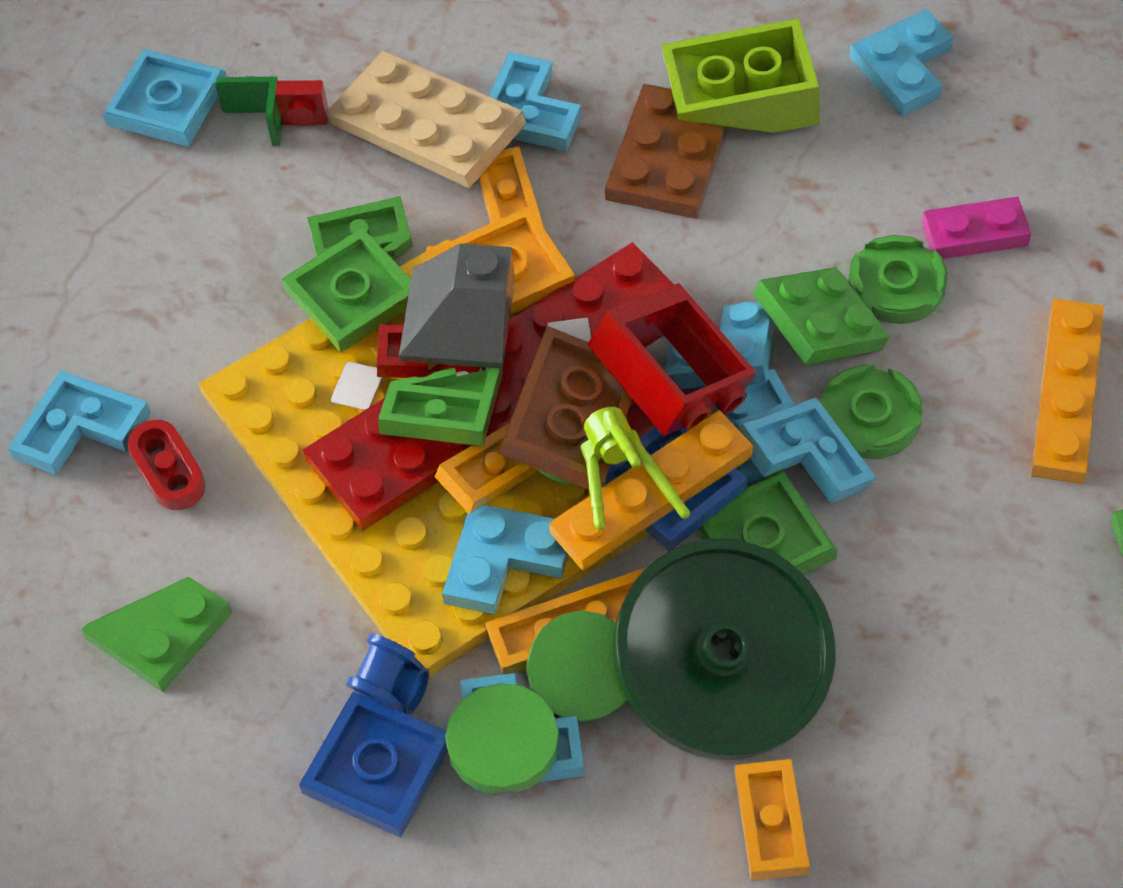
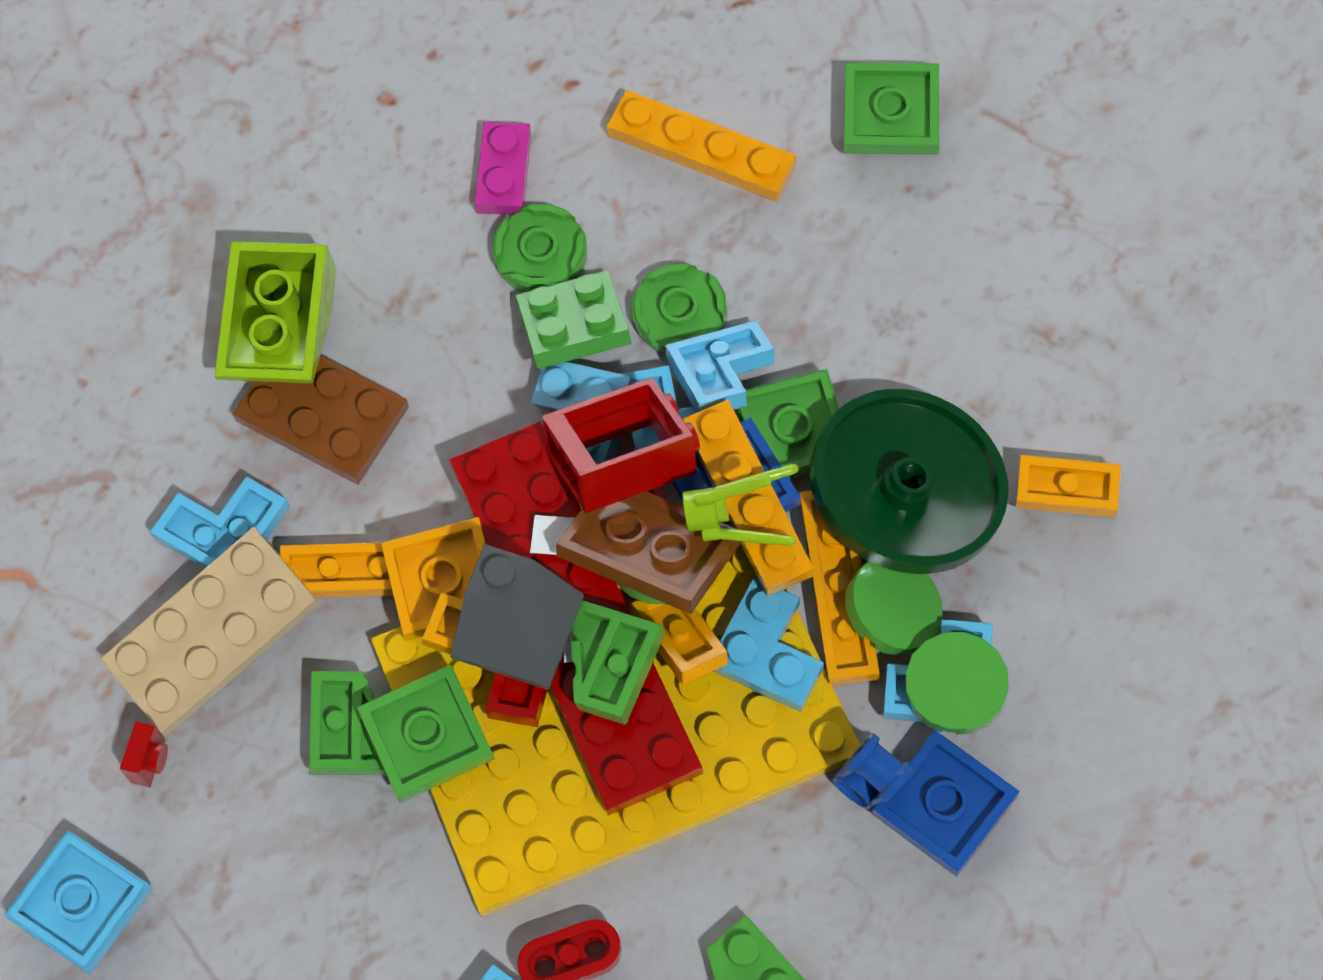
camera: 75 degrees left, 10 degrees up
green bracket [215,76,282,146] -> none
white sticker [331,362,382,410] -> none
medium azure plate [850,9,953,116] -> none

